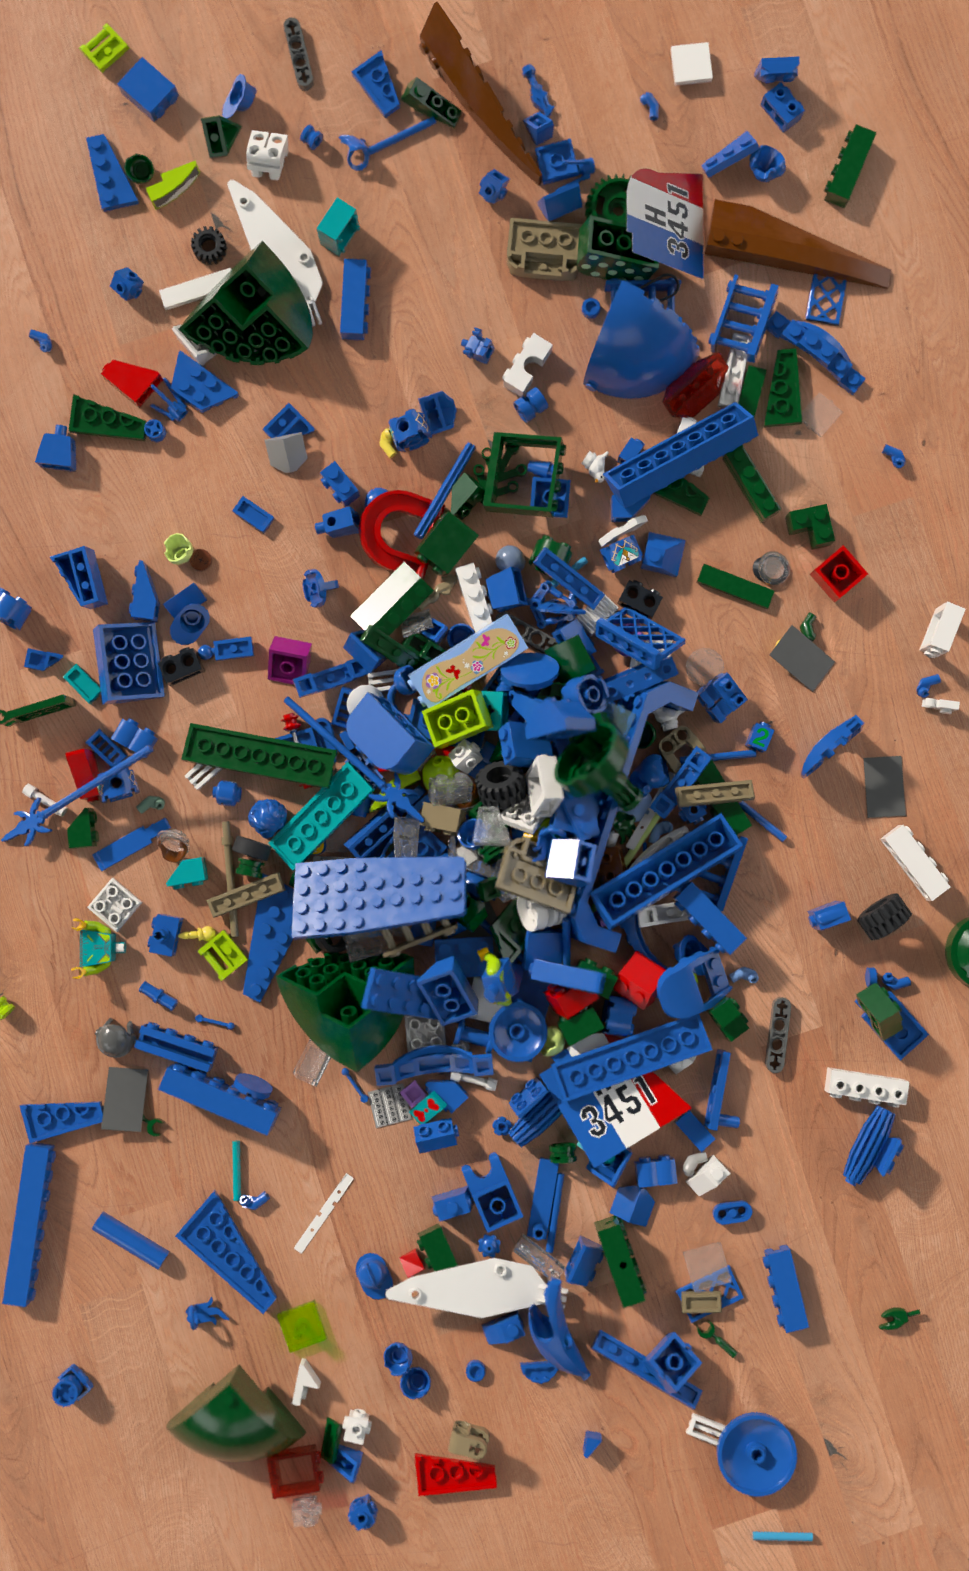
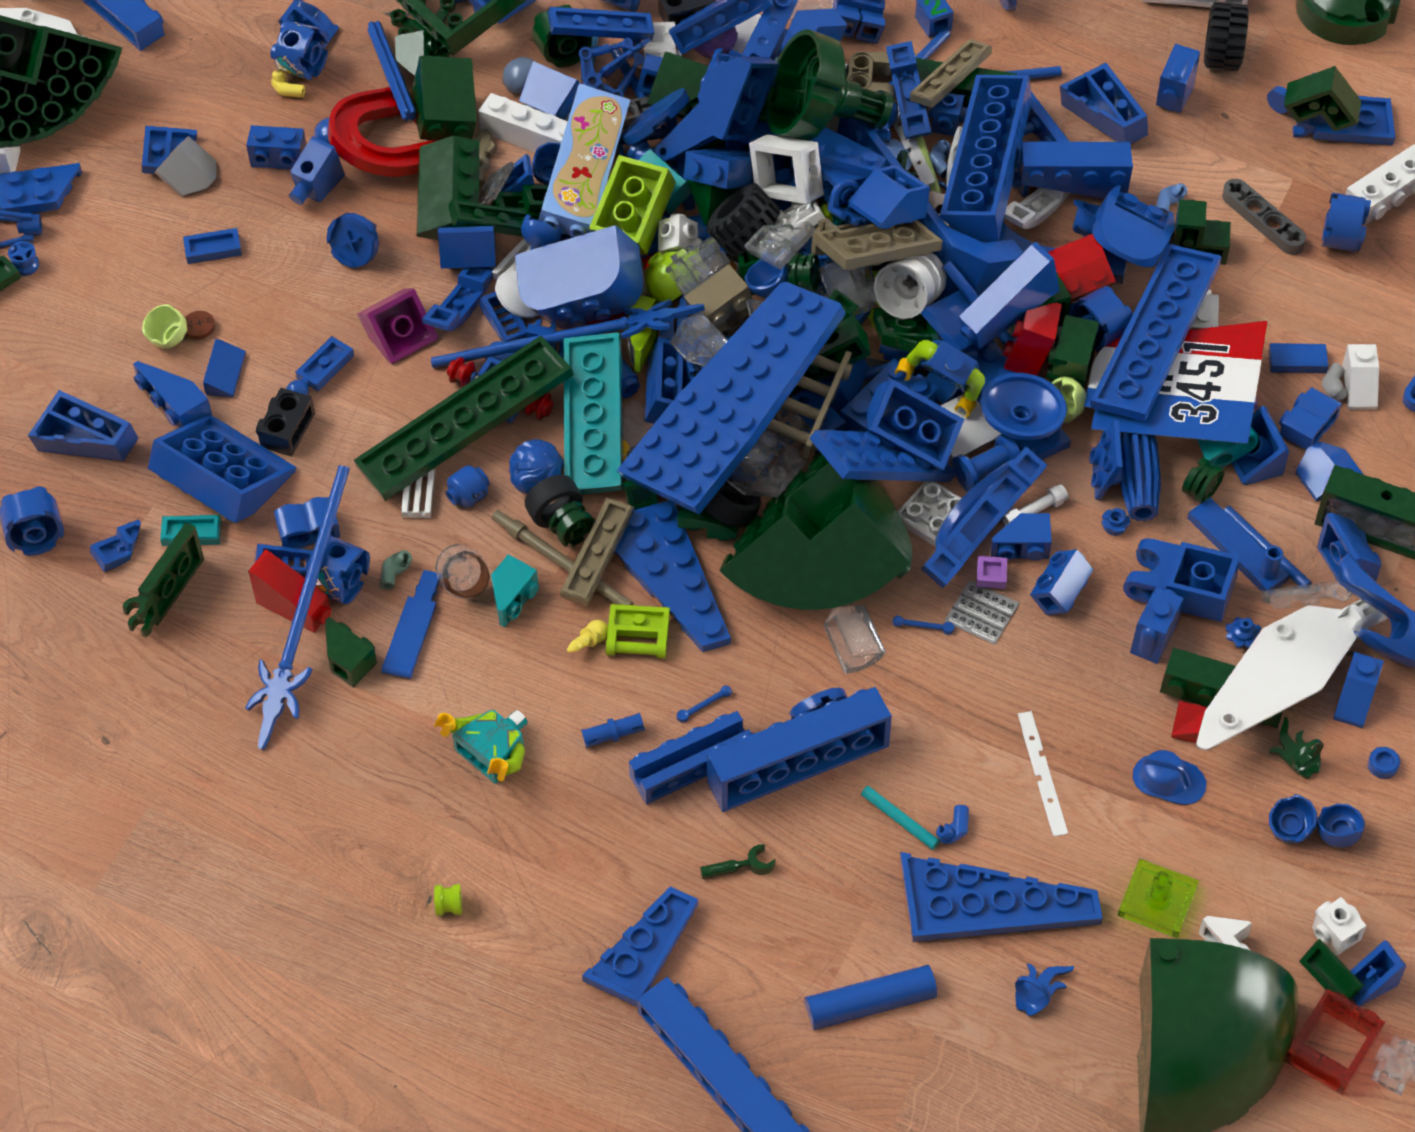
camera: 45 degrees left, 30 degrees down
white bar [22,783,68,817] -> none
white tile [87,878,143,932] -> none
dark grey helmet [95,1018,137,1058] -> none
dark grey piece [101,1067,148,1132] -> none
blue brick [147,913,184,957] -> none
blue piece [170,604,210,645] -> none
teal tile [409,1091,447,1124] -> none
blue piece [704,1049,740,1131] -> none
none -> blue wedge [1060,63,1148,144]
none -> dark green piece [1269,717,1324,779]
none -> blue brick [1321,192,1371,252]

